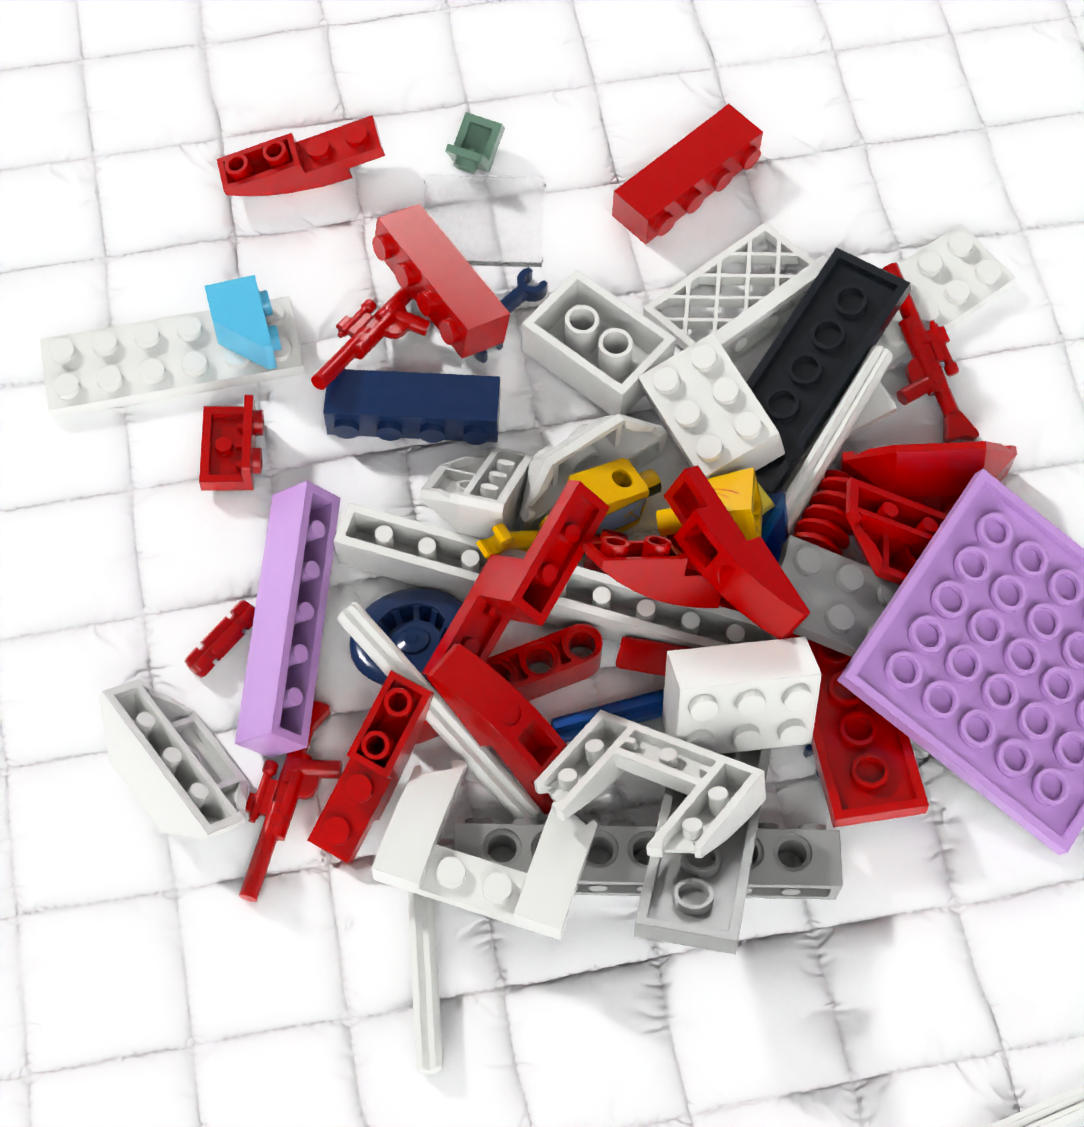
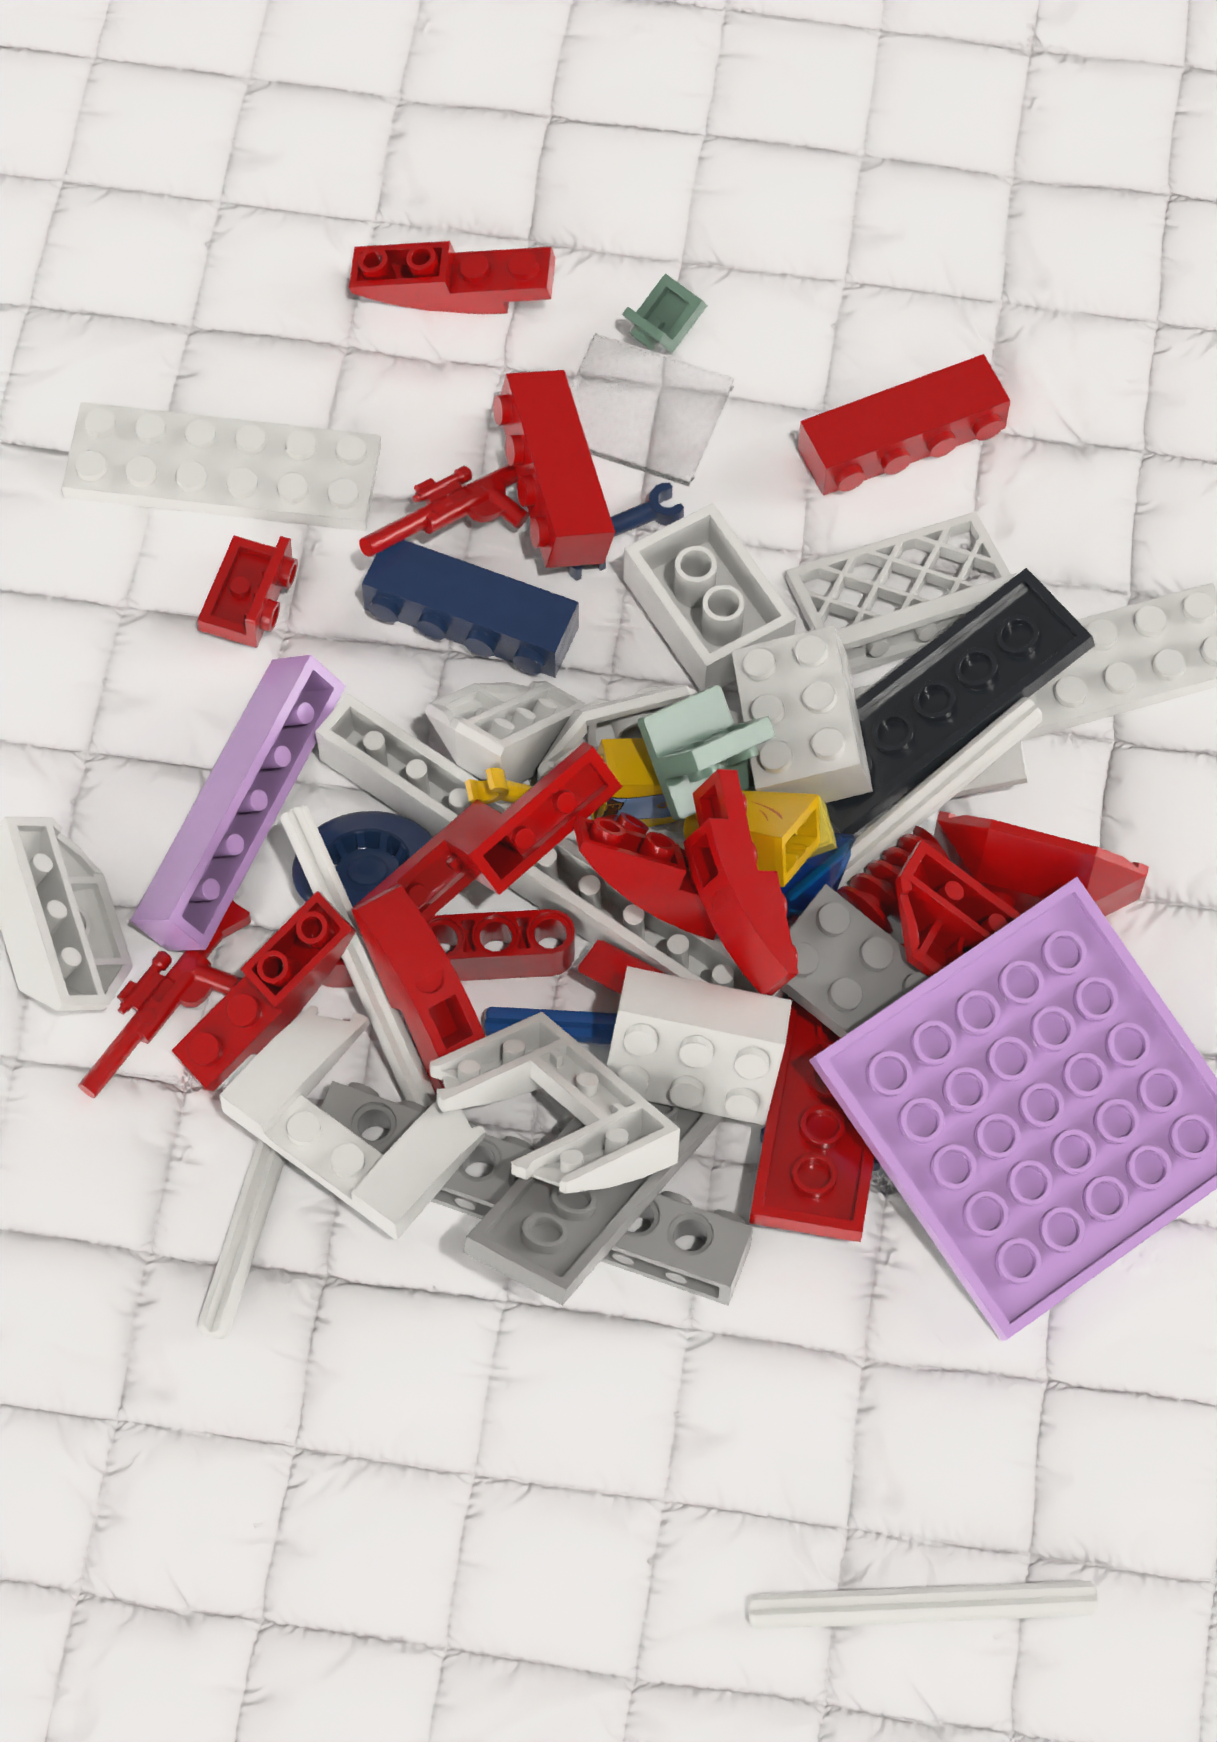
camera: 20 degrees right, 0 degrees up
red axle [184,600,255,678] -> none
medium azure slope [204,275,282,370] -> none
red piece [882,262,980,443] -> none
none -> bracket [638,685,776,820]

